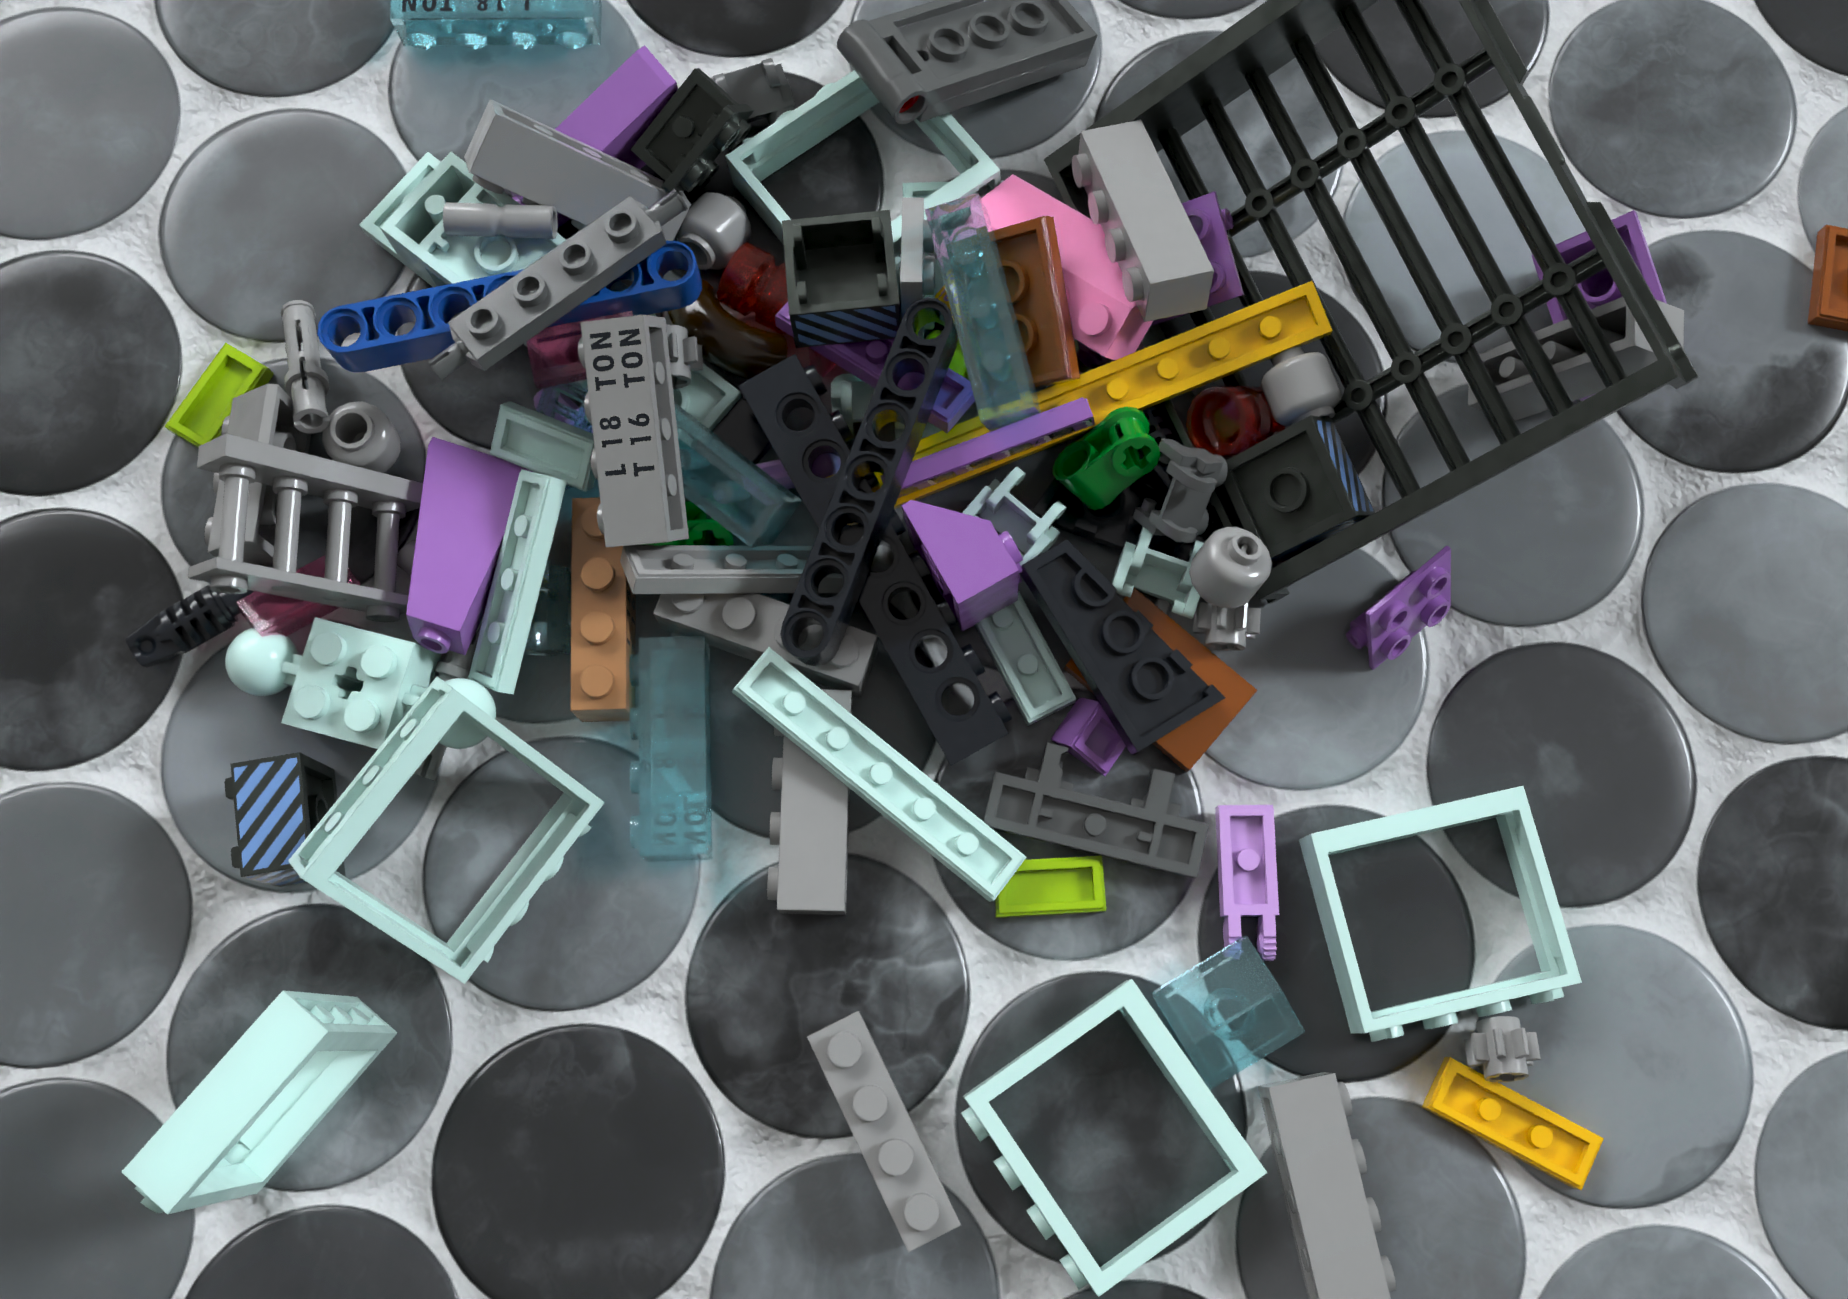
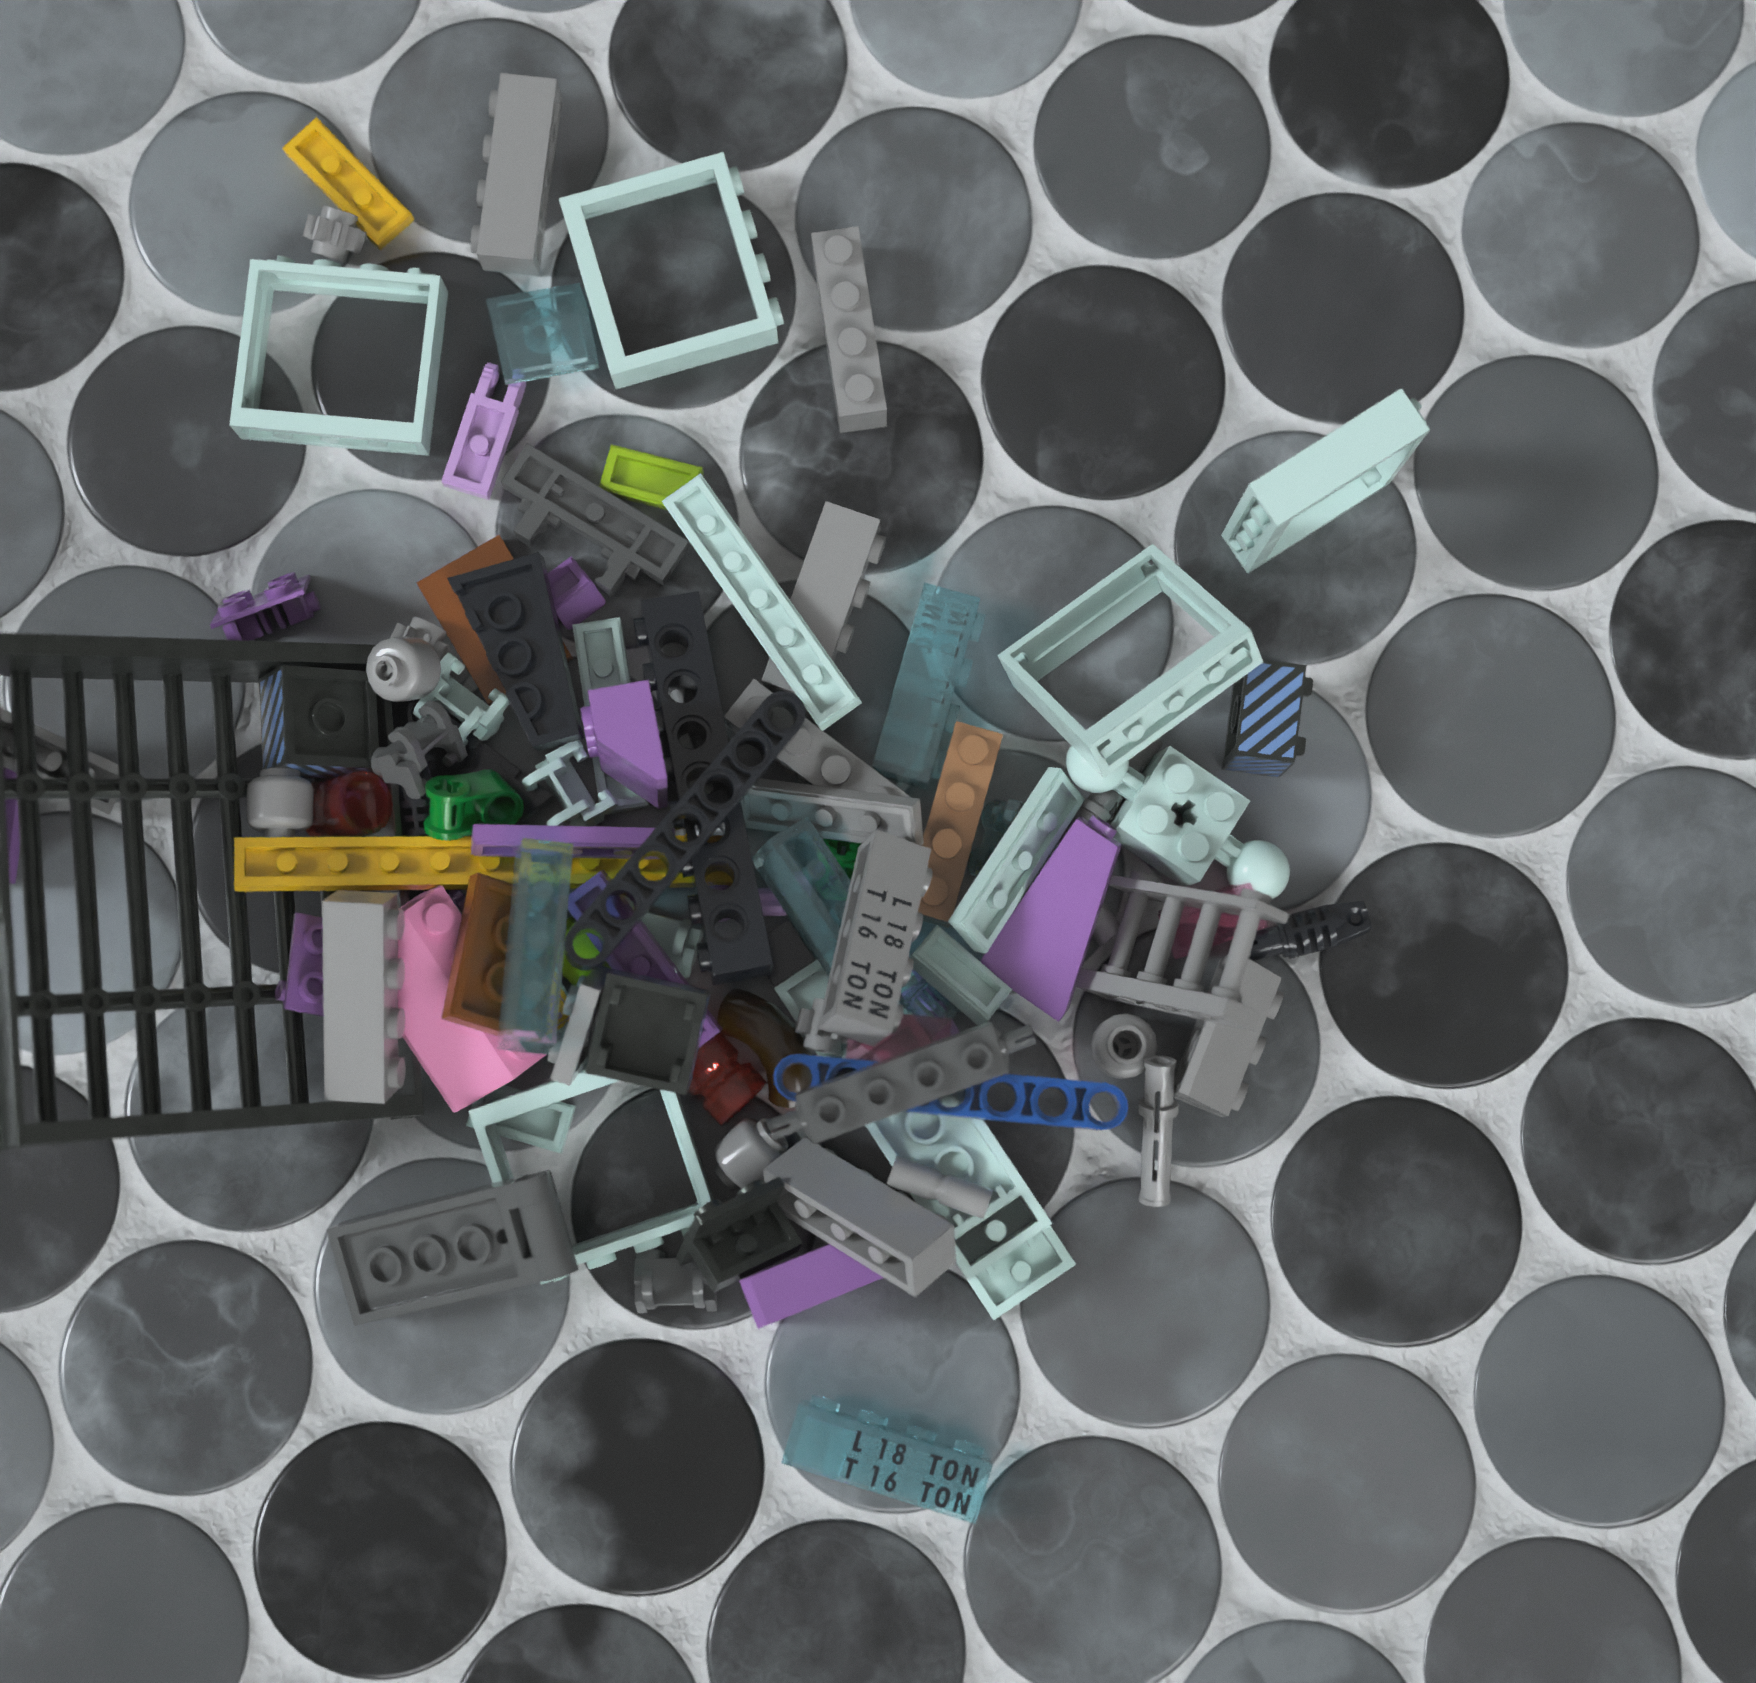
camera: 160 degrees left, 5 degrees up
lime tile [164,343,274,449] -> none

